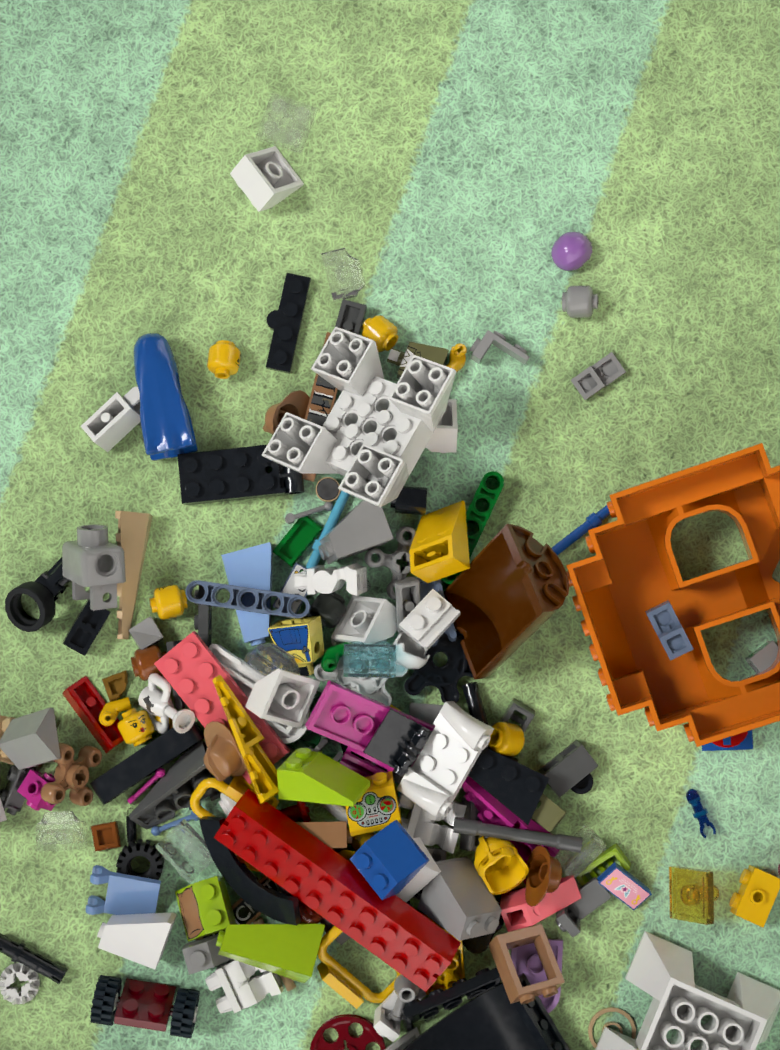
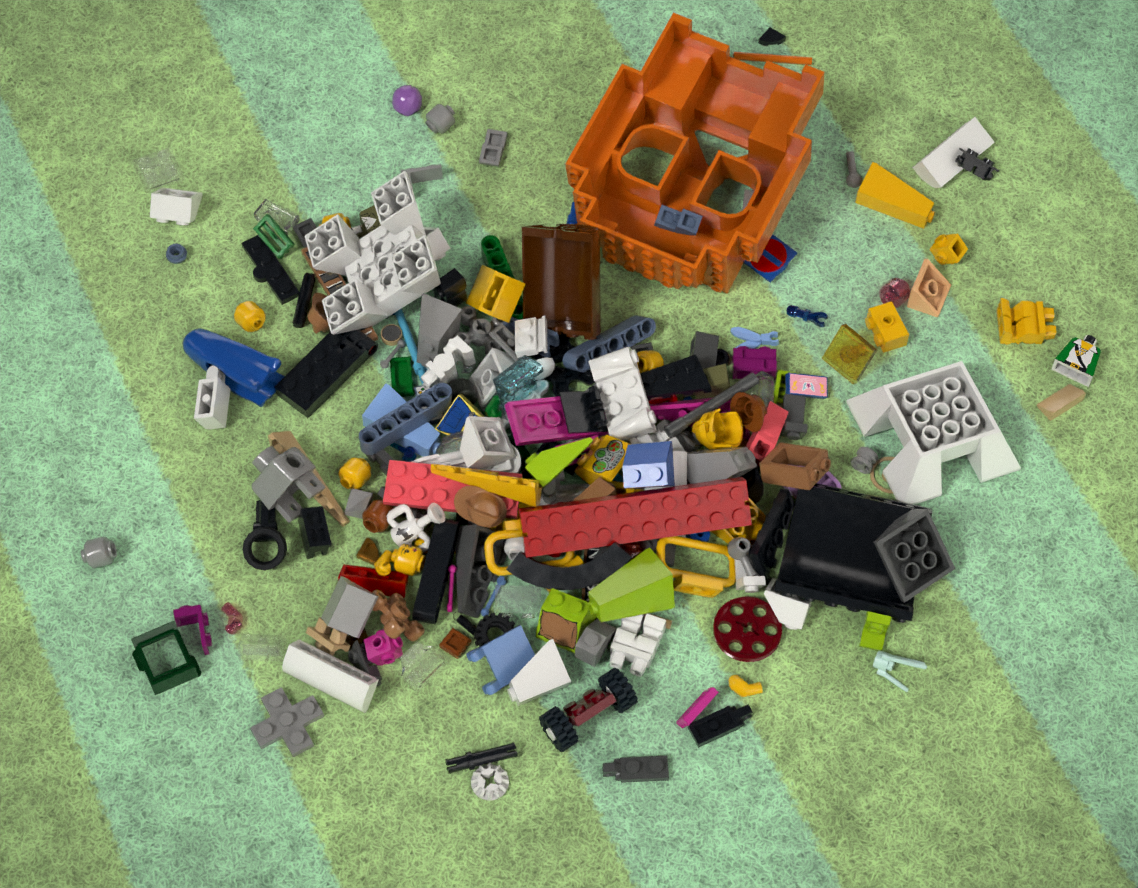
camera: 40 degrees left, 25 degrees down
none -> sand blue plate [166,244,187,264]
none -> green tile [253,214,295,259]
none -> black axle [292,273,315,328]
none -> clear blue hand [390,442,417,462]
none -> sand blue beam [563,315,656,372]
none -> light blue piece [730,327,779,349]
none -> magenta brick [732,346,777,380]
none -> light grey wheel [851,447,878,474]

